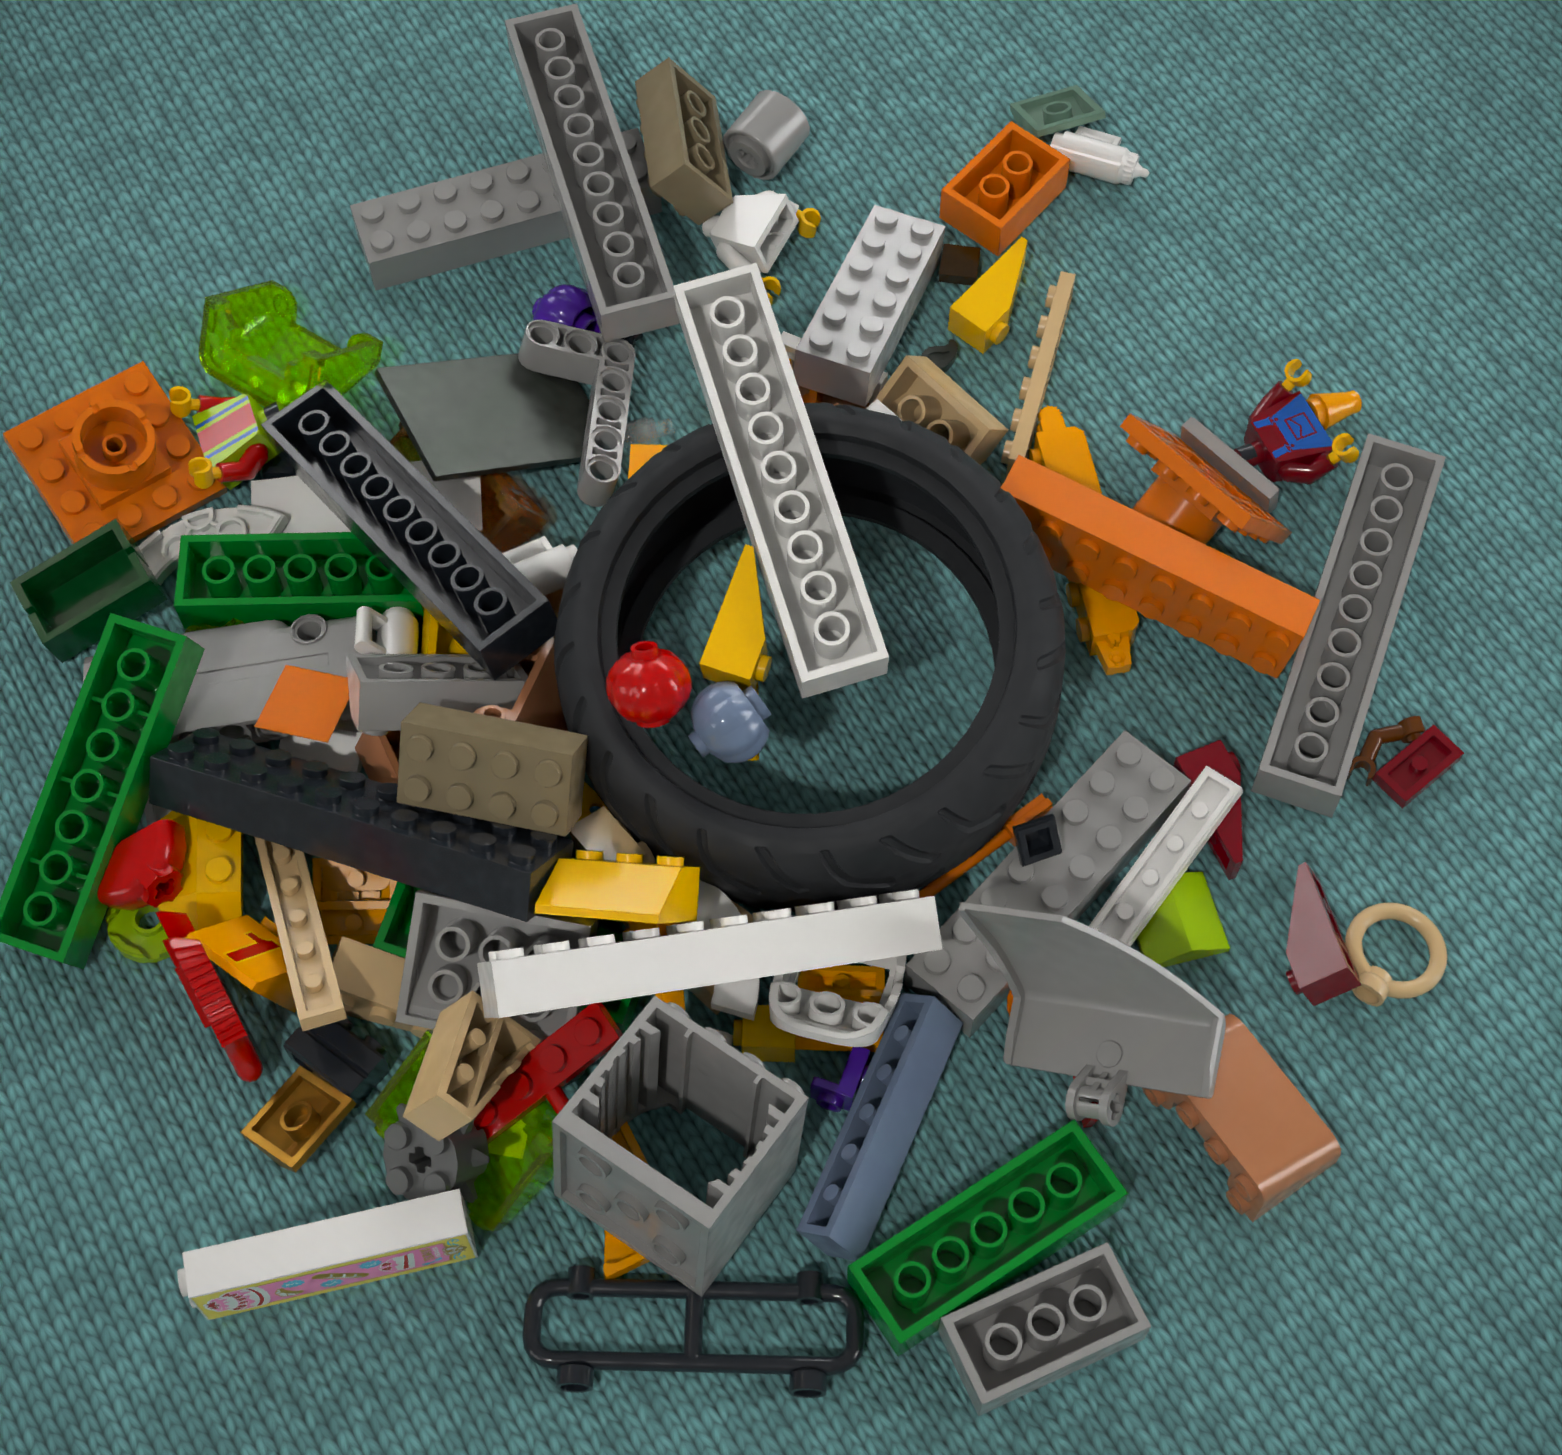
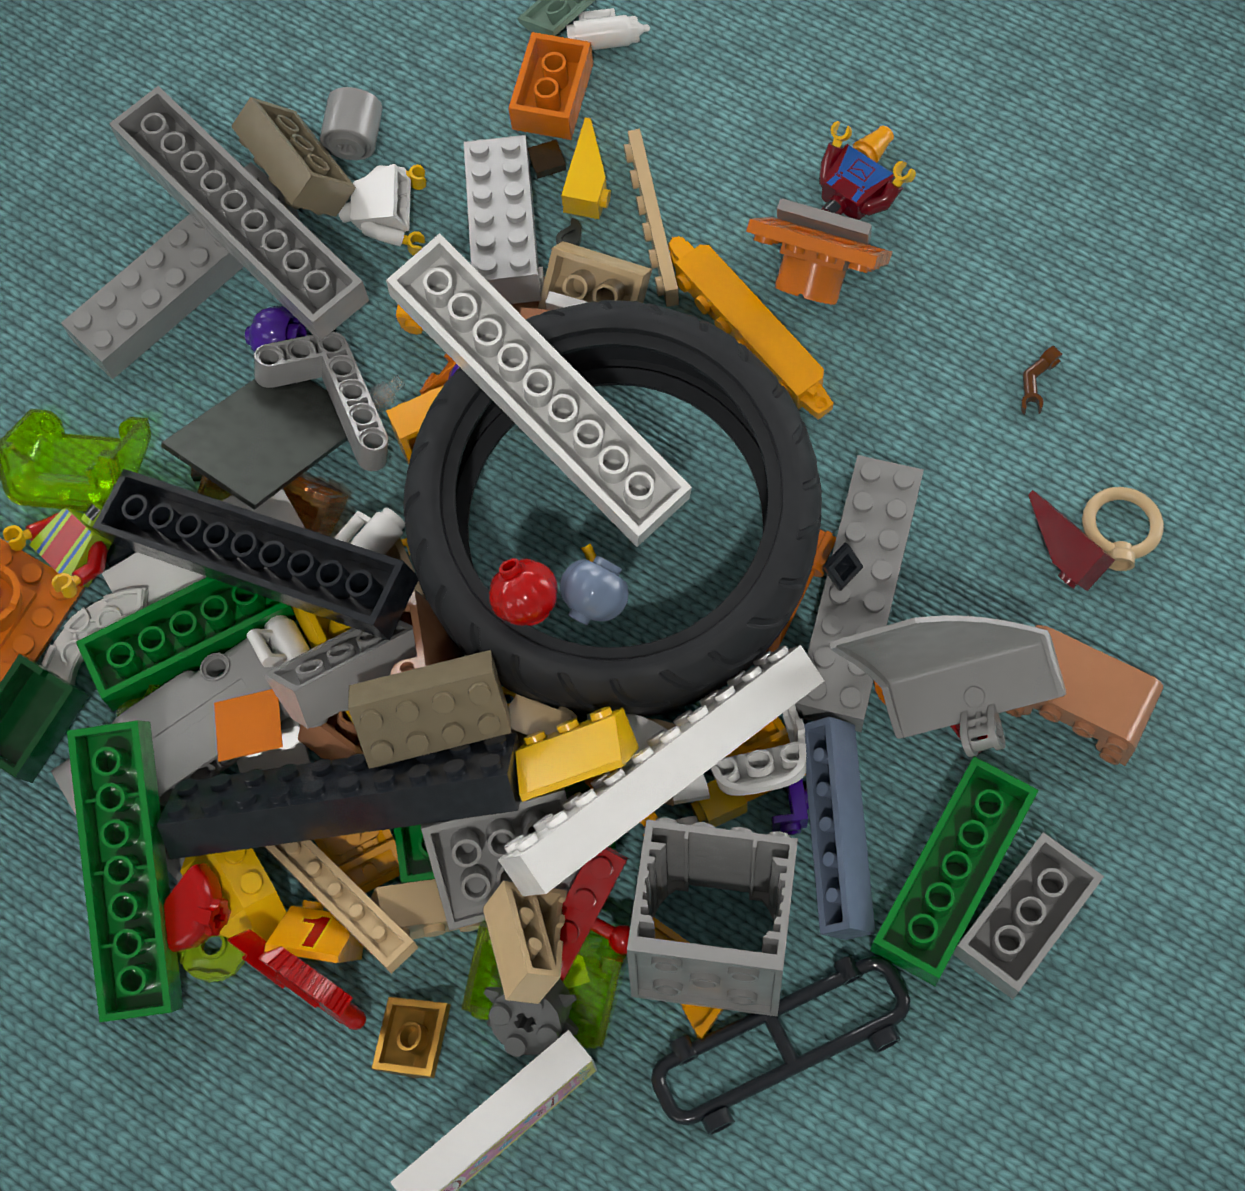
camera: 20 degrees left, 5 degrees up
black brick [284,1018,390,1109] -> none
yellow slope [699,544,772,691] -> none
orange brick [1001,455,1320,679] -> none
white tile [1089,766,1243,947] -> none
lime slope [1136,872,1230,967] -> none
dark red slope [1173,739,1243,880] -> none
light grey brick [1251,433,1446,818] -> none
dark red plate [1372,724,1464,809] -> none

